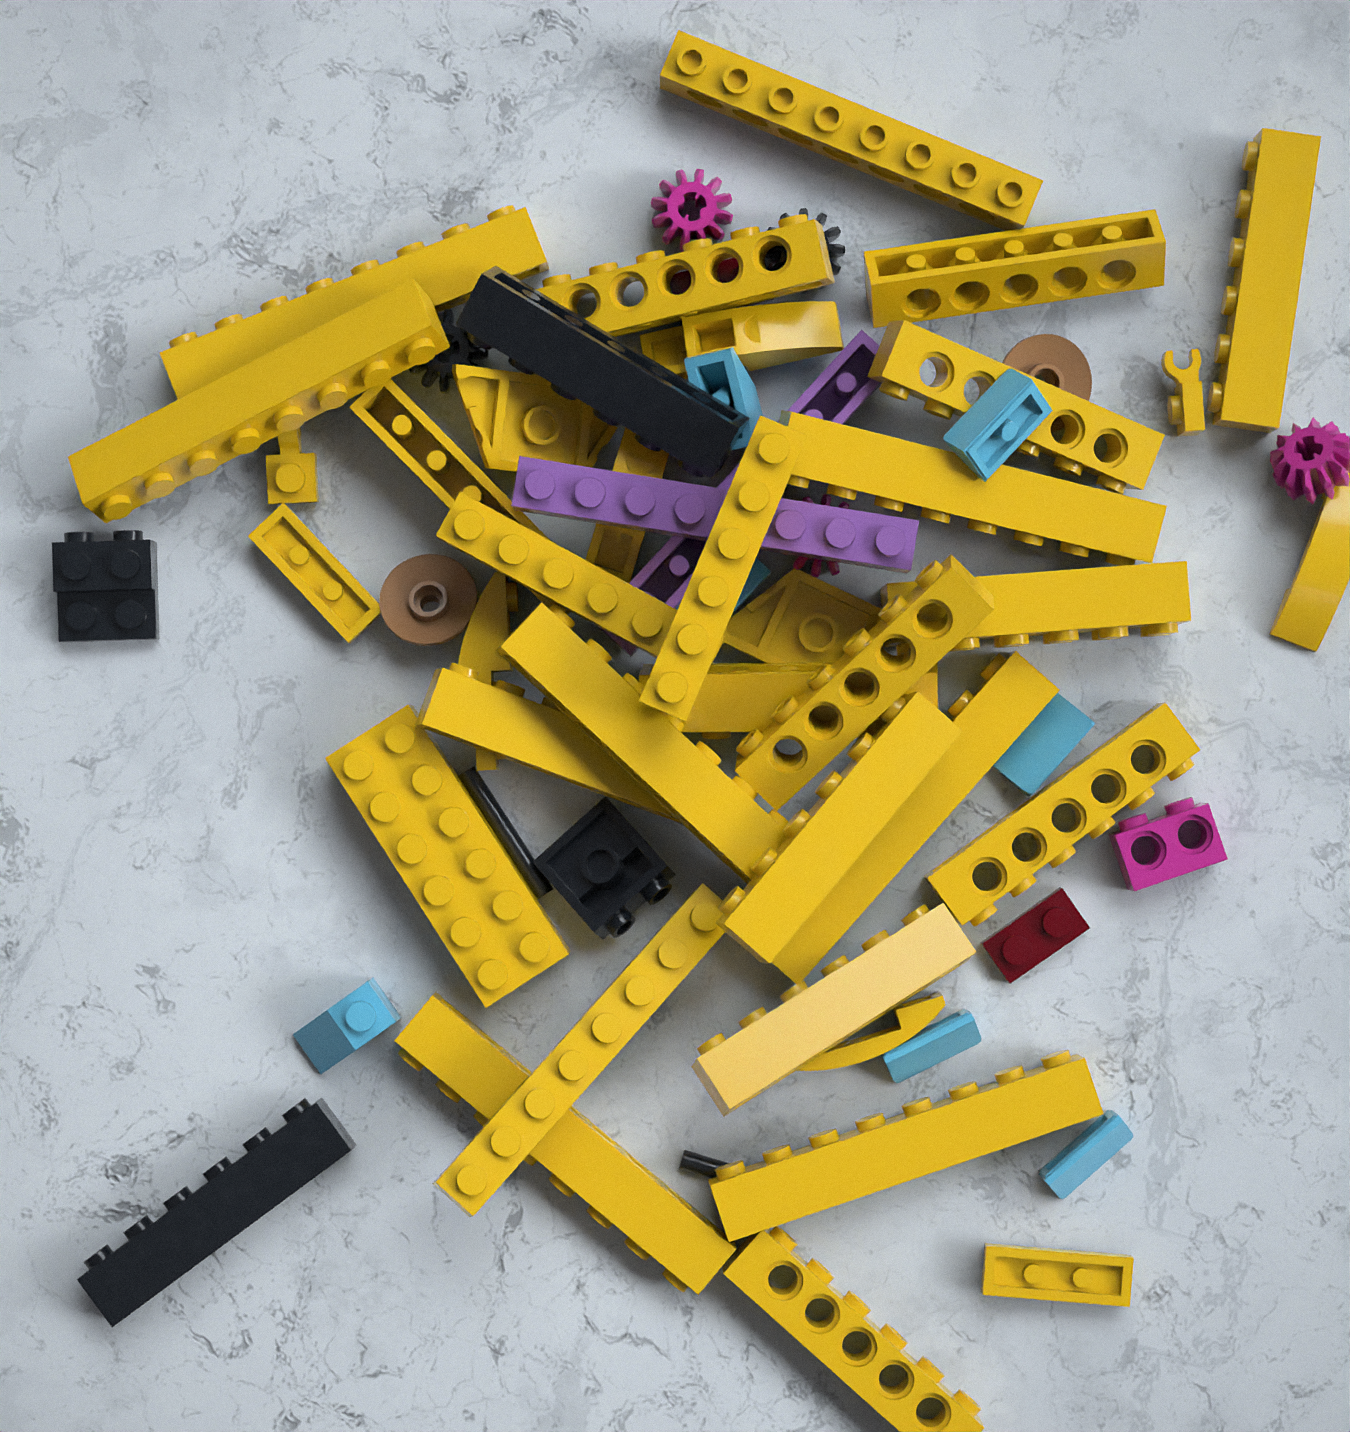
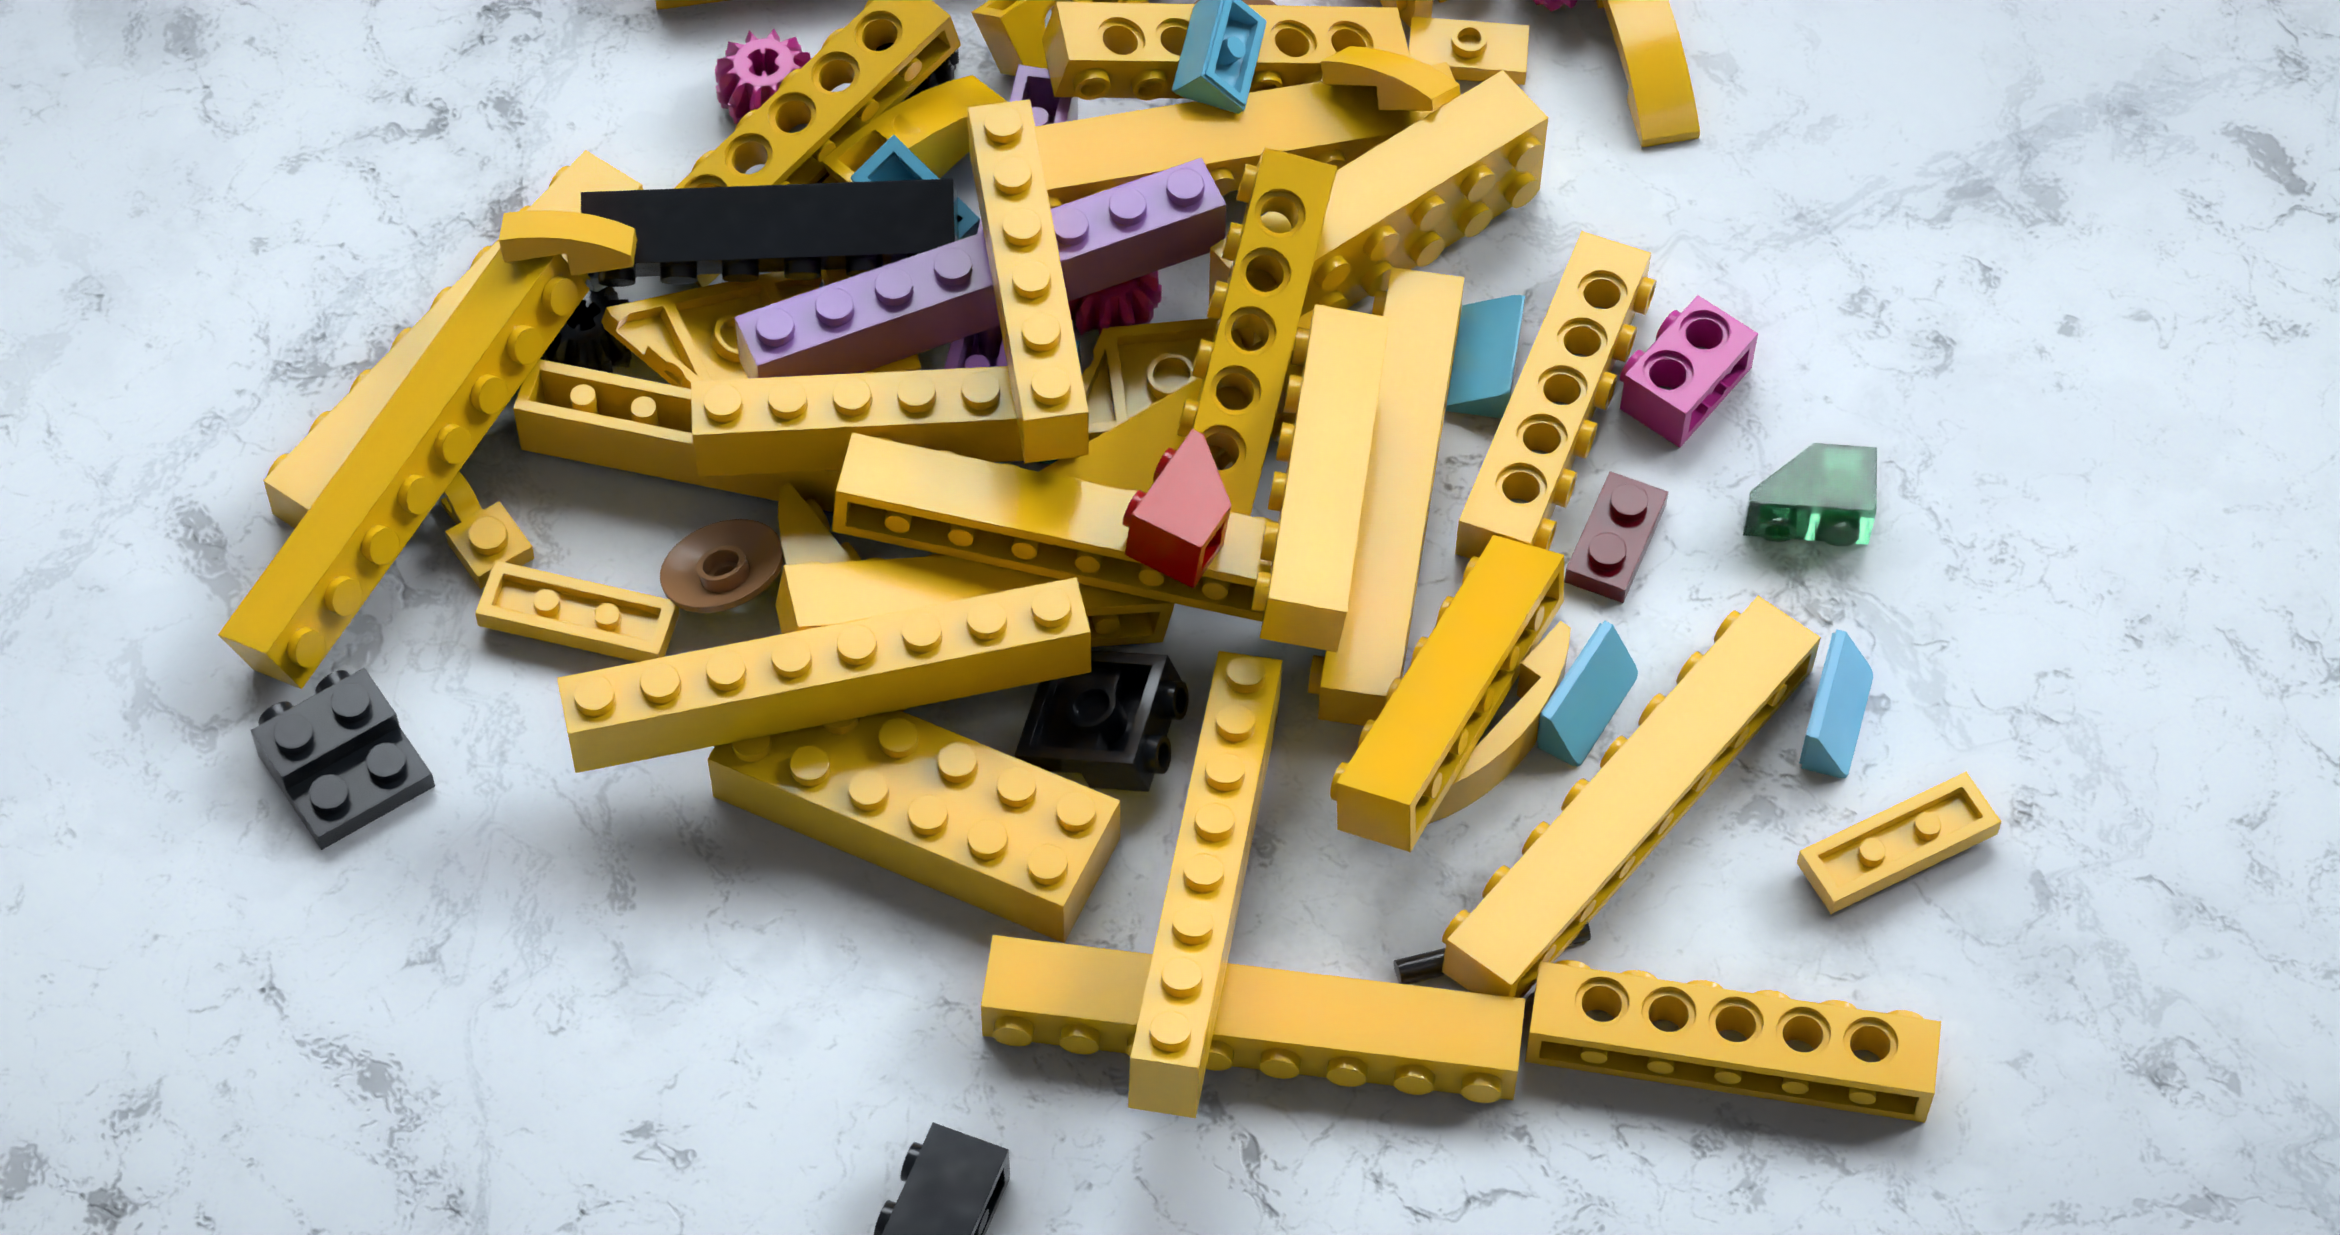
camera: 30 degrees left, 30 degrees down
medium azure slope [293,978,401,1074] -> none
none -> yellow slope [499,210,637,276]
none -> yellow brick [557,577,1091,773]
none -> slope [1122,429,1231,588]
none -> yellow slope [1321,46,1461,111]
none -> yellow plate [1409,16,1530,85]
none -> clear green slope [1743,443,1877,546]

